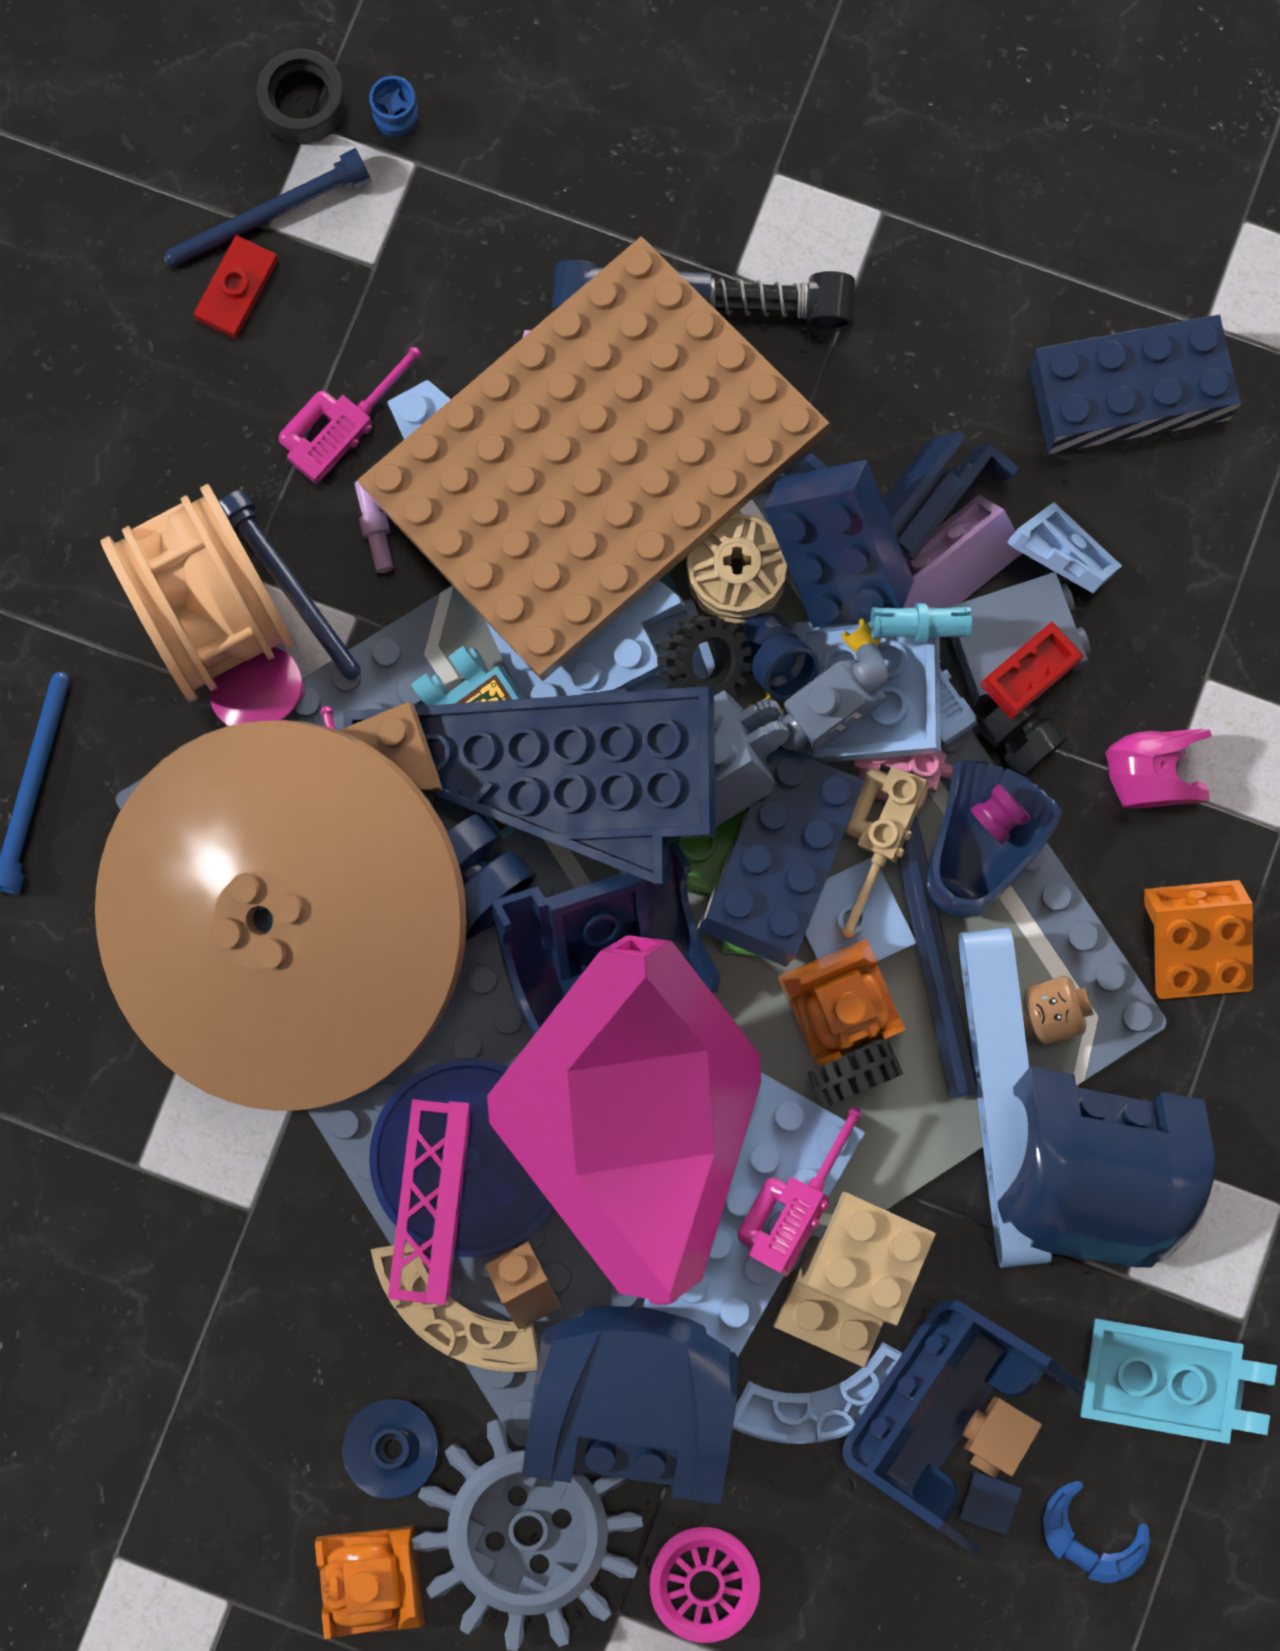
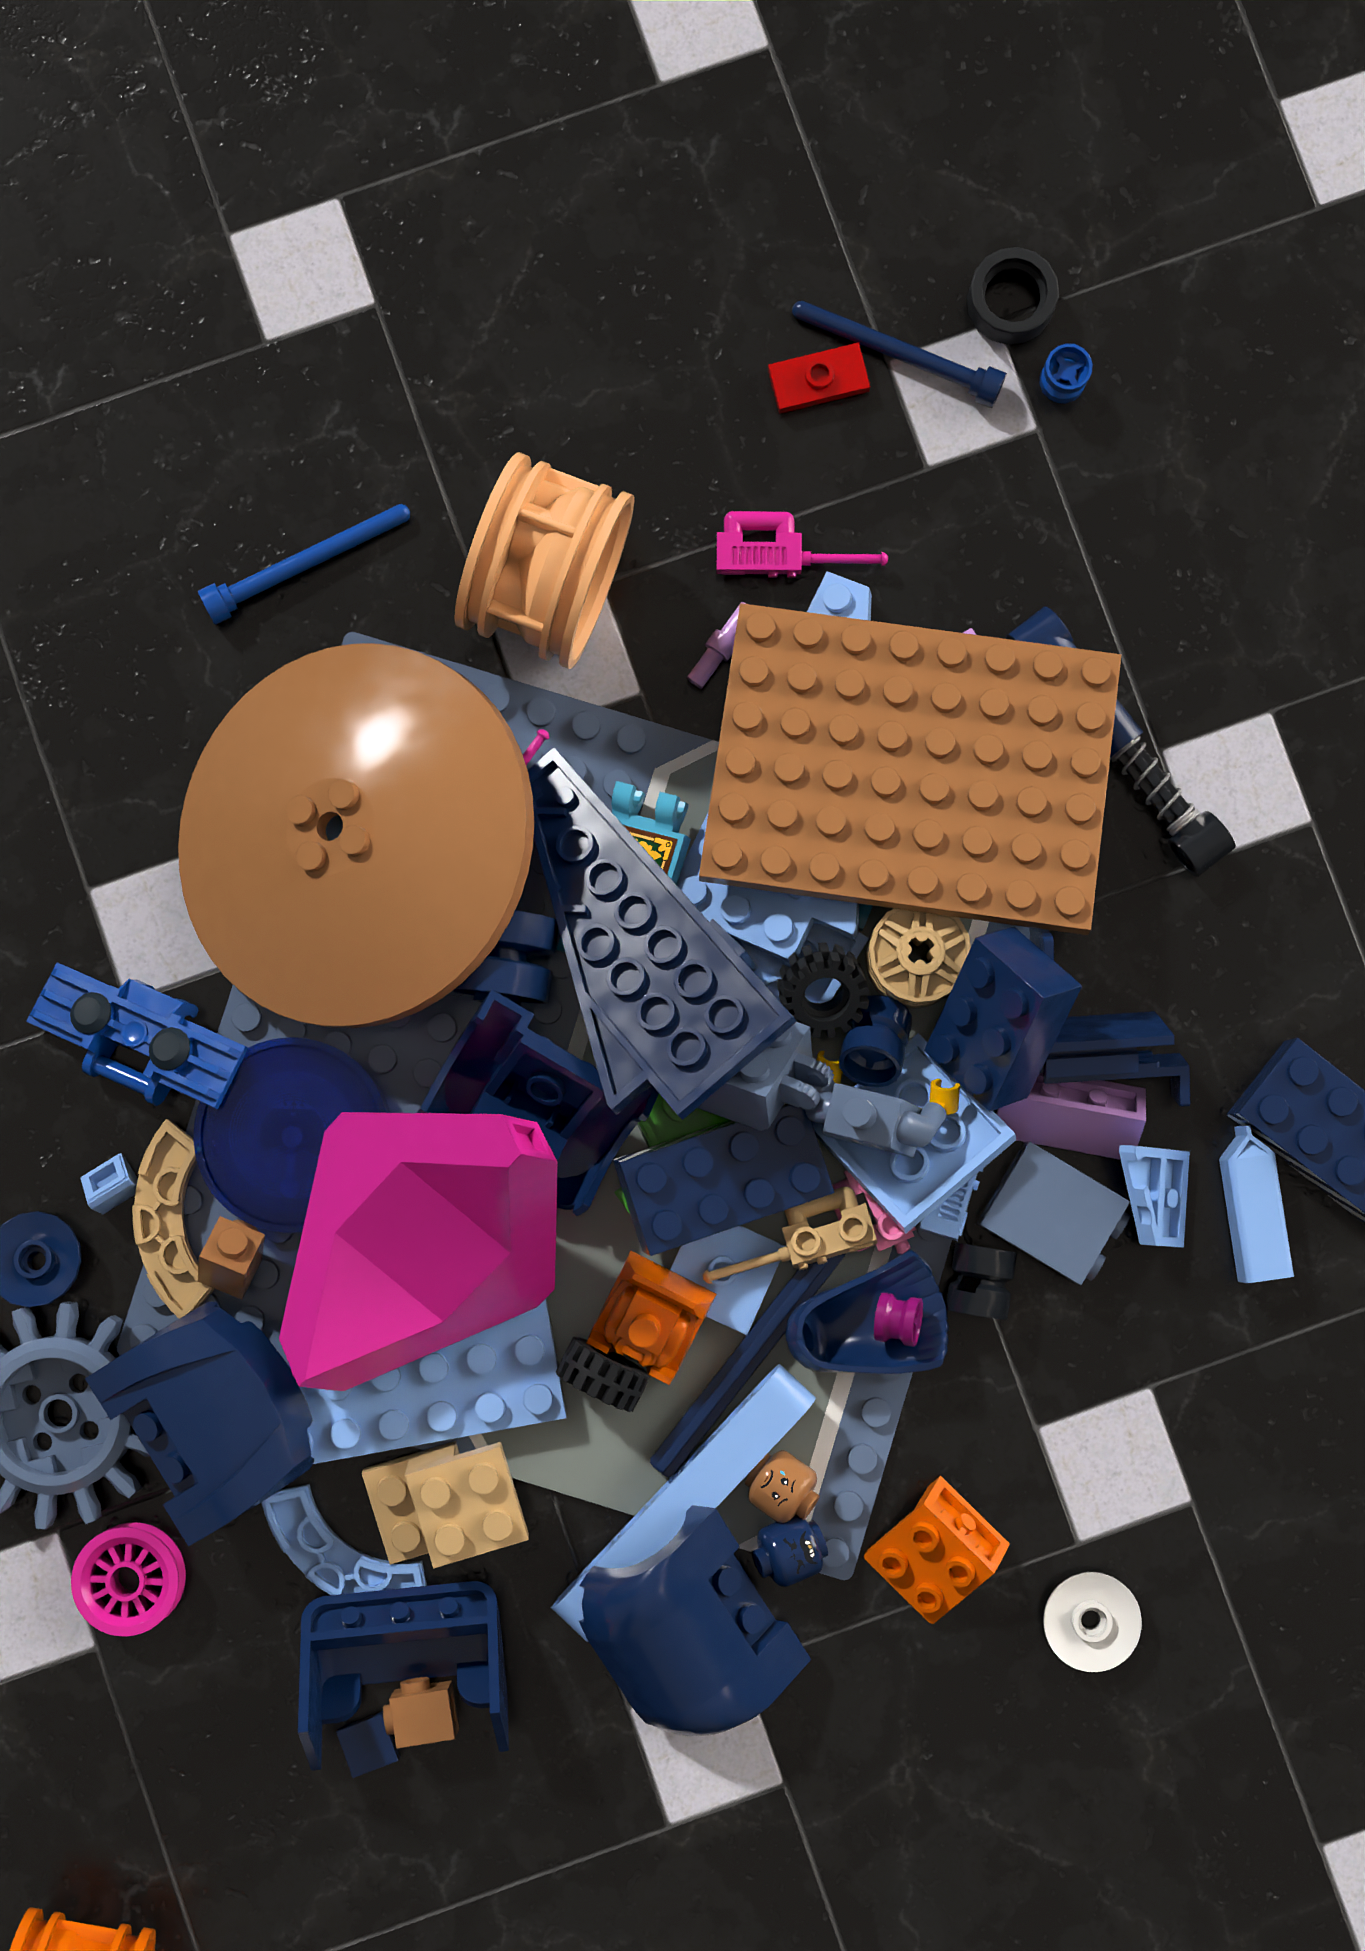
camera: 50 degrees right, 5 degrees up
dark pink dish [210,647,306,726] -> none
dark blue piece [219,490,361,680] -> none
medium nougat wing [339,701,443,793] -> none
dark pink fence [388,1099,472,1305] -> none
dark pink piece [737,1108,862,1277] -> none
medium azure pin [871,603,972,642] -> none
red plate [979,621,1085,720] -> none
blue piece [1042,1481,1150,1583] -> none
medium azure tile [1080,1319,1277,1444] -> none
dark pink helmet [1105,729,1212,809] -> none
none -> blue piece [26,962,248,1109]
none -> light blue slope [81,1153,138,1214]
none -> dark blue head [752,1515,828,1587]
none -> light blue piece [1219,1125,1294,1283]

